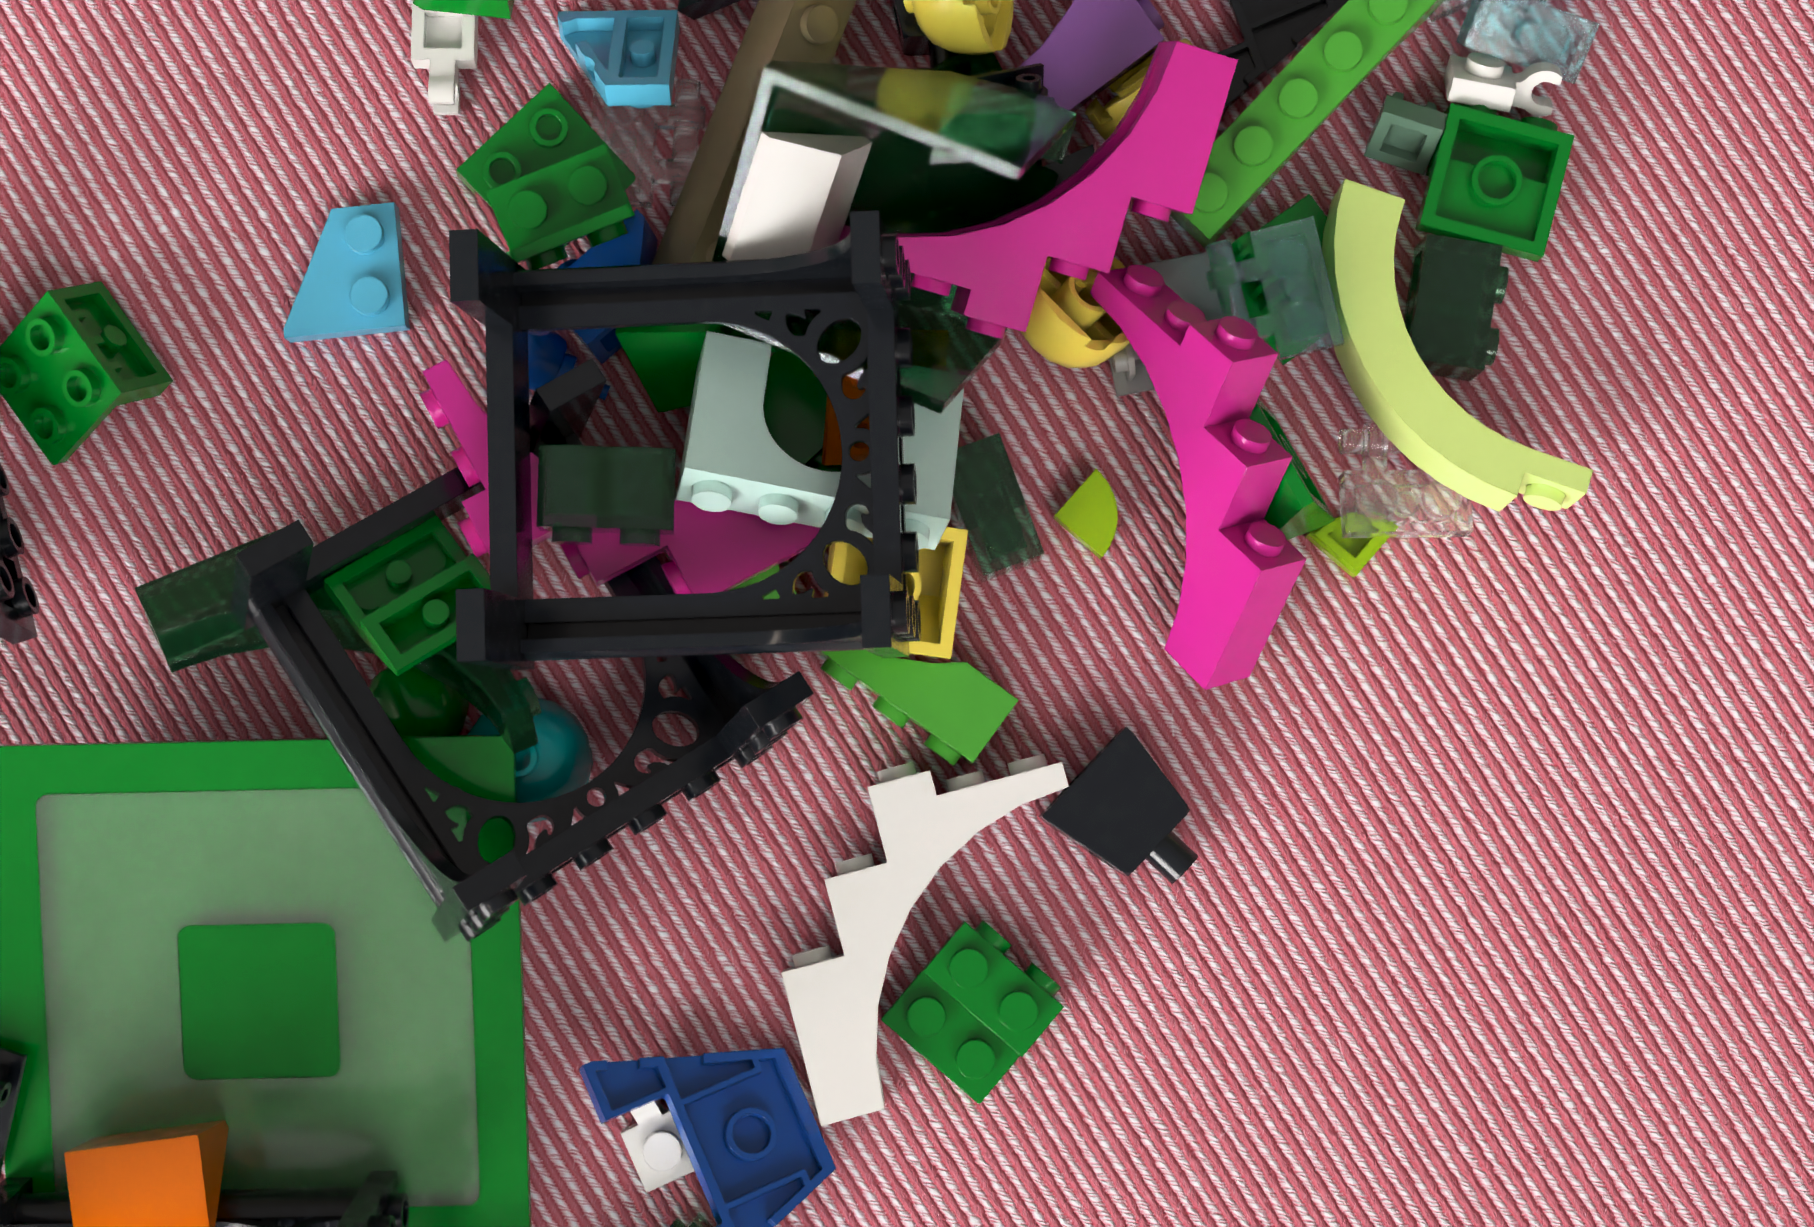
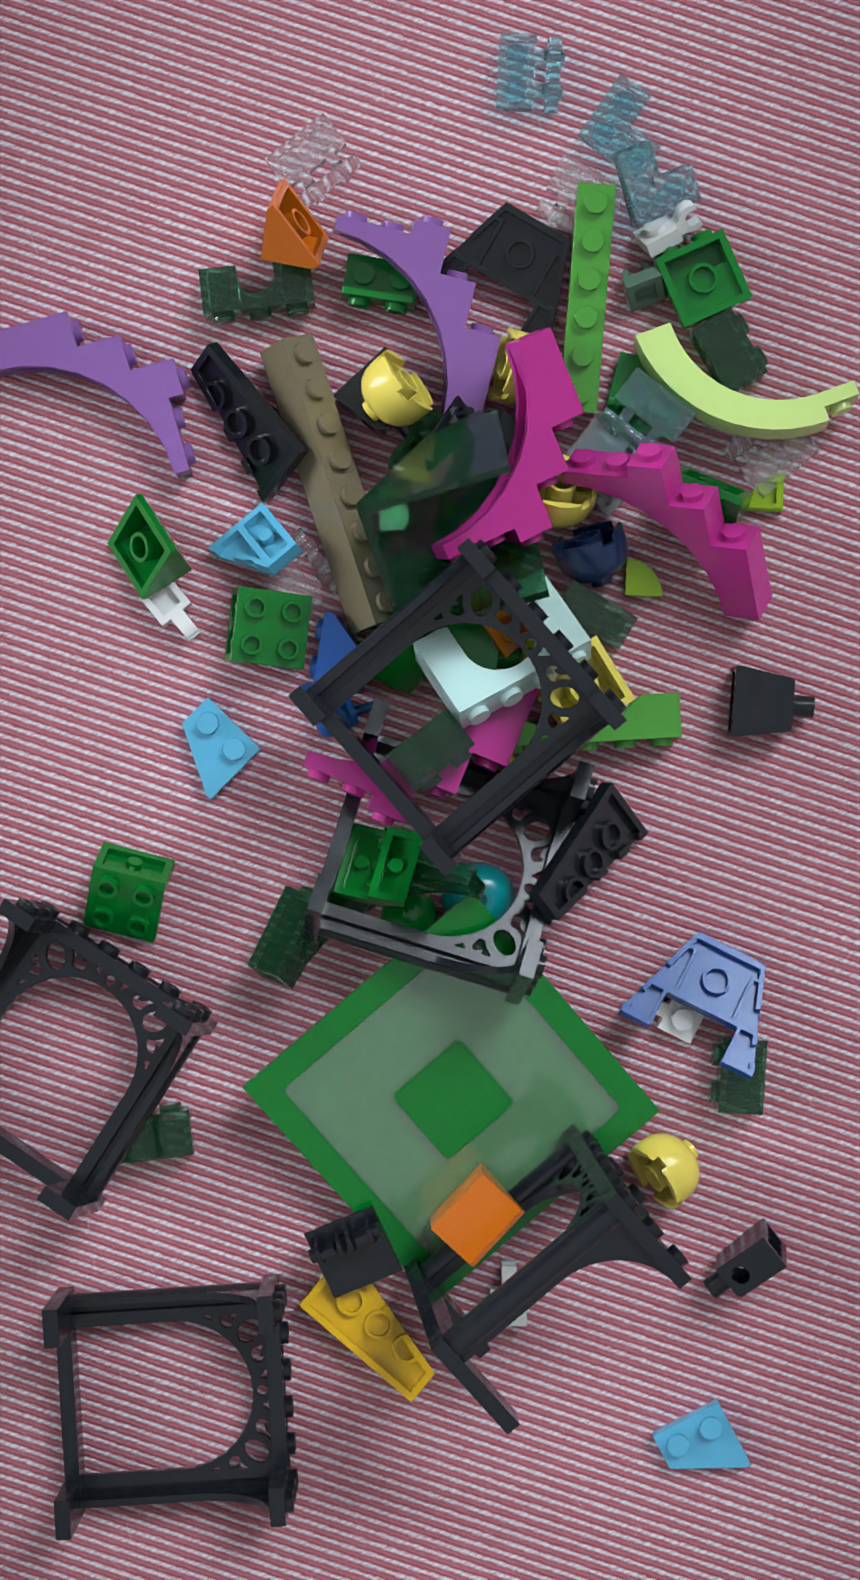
camera: 40 degrees left, 5 degrees up
green bracket [485,143,635,270] -> none
white slope [722,131,872,261] -> none
white arch [781,754,1069,1126] -> none
green plate [881,920,1064,1104] -> none
none -> black wing [528,783,648,920]
none -> dark blue cylinder [552,520,628,588]

